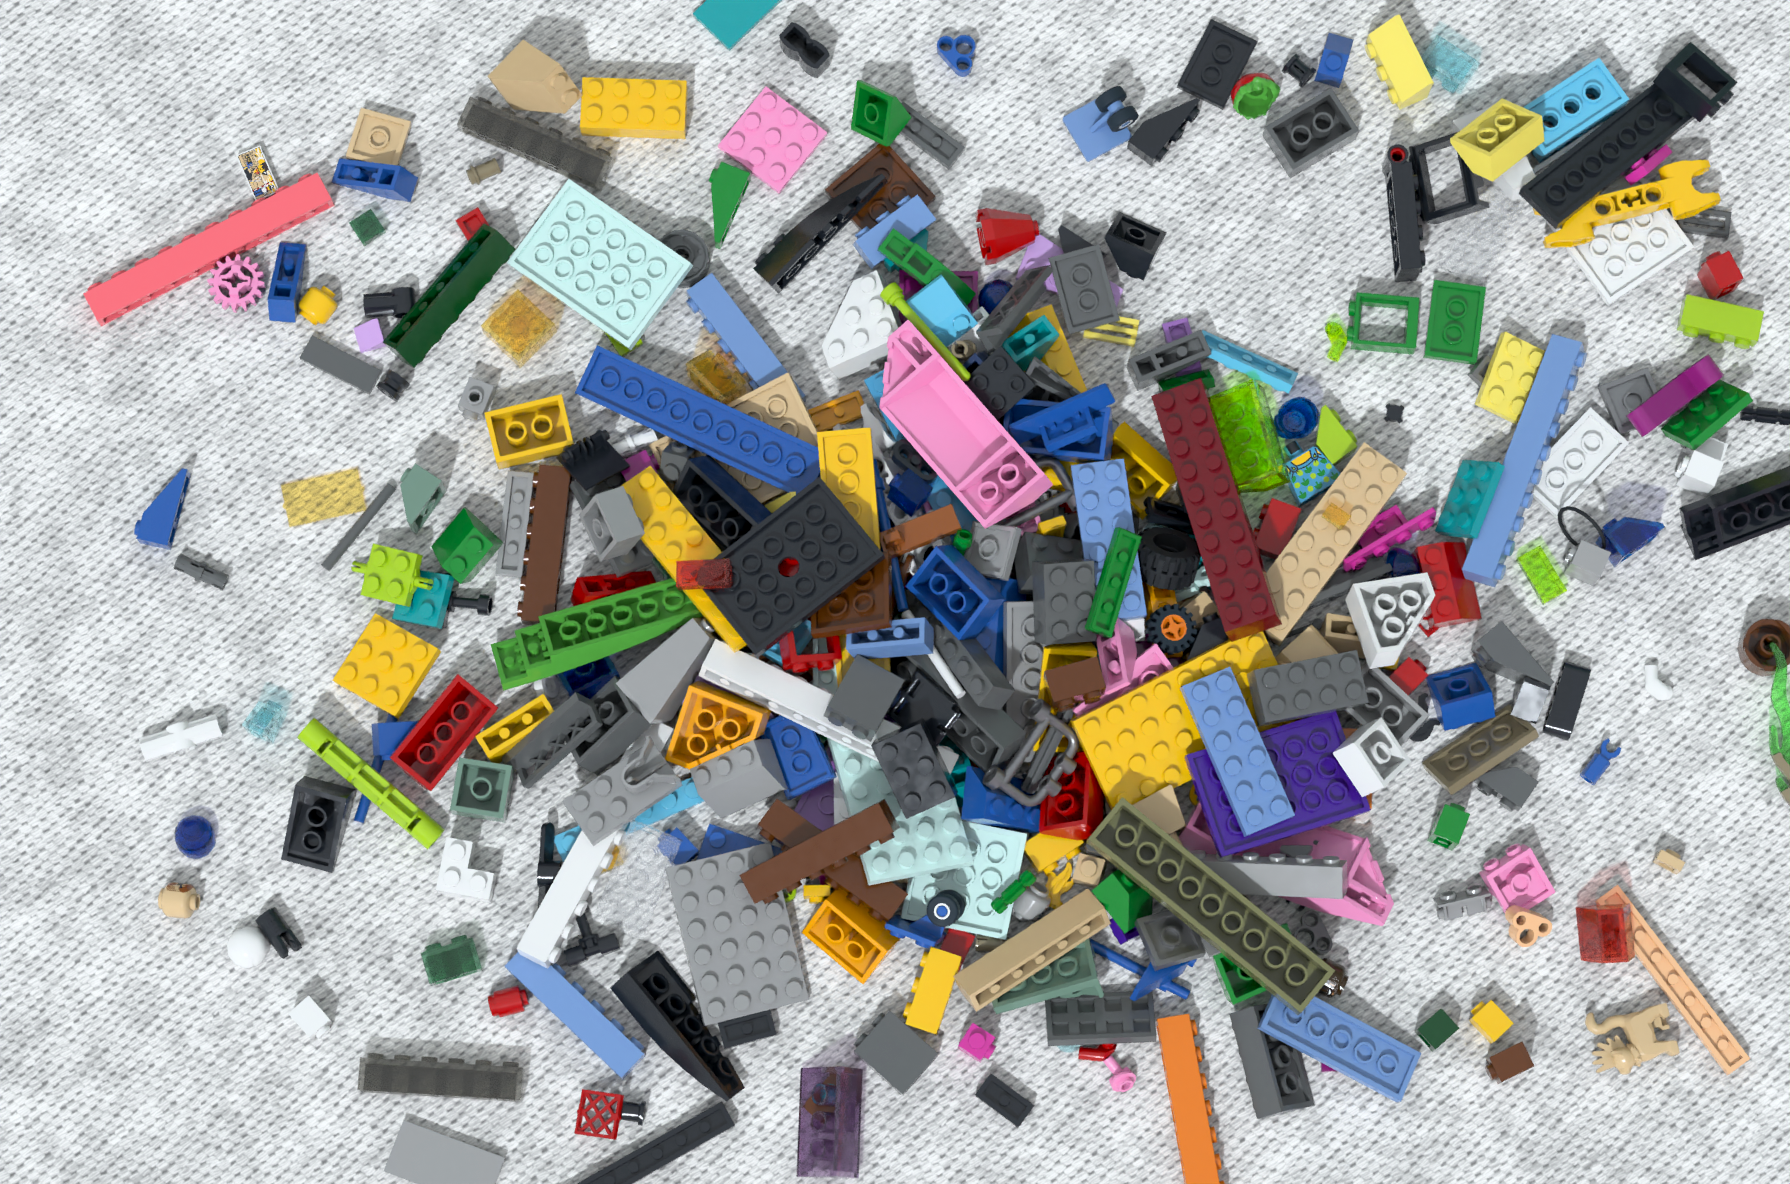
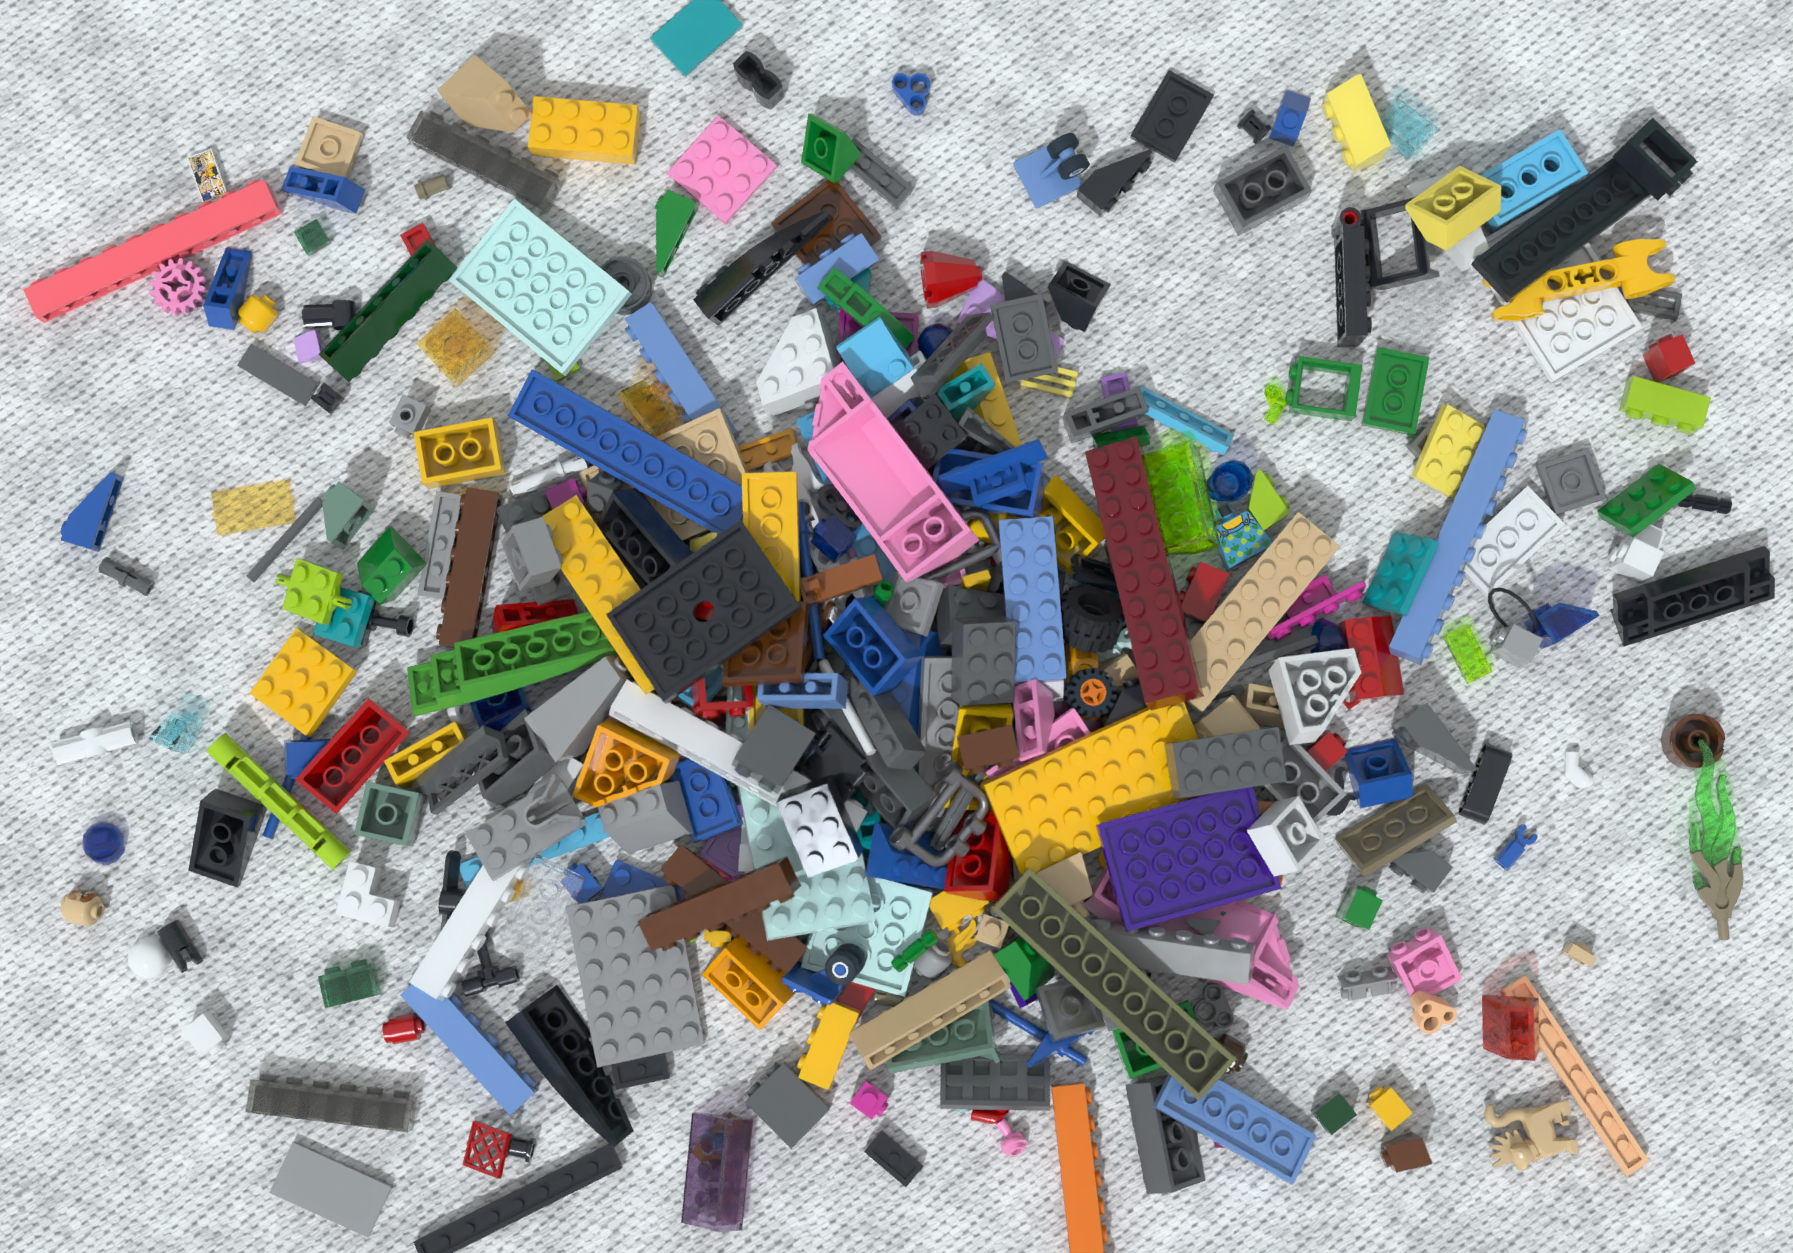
camera: 10 degrees right, 5 degrees up
black hinge [556,429,630,491] -> none
clear red plate [676,558,732,590] -> none
lime piece [880,282,970,381] -> none
dark tan pin [951,340,977,361] -> none
green tile [1085,527,1142,638] -> none
medium blue plate [1180,667,1295,837] -> none
bright green hair [1231,73,1281,120] -> none
clear yellow piece [1321,502,1351,530] -> none
black piece [1384,403,1404,424] -> none
slope [1511,677,1551,724] -> none
dark pink plate [1625,144,1672,185] -> none
magenta beam [1626,354,1724,437] -> none

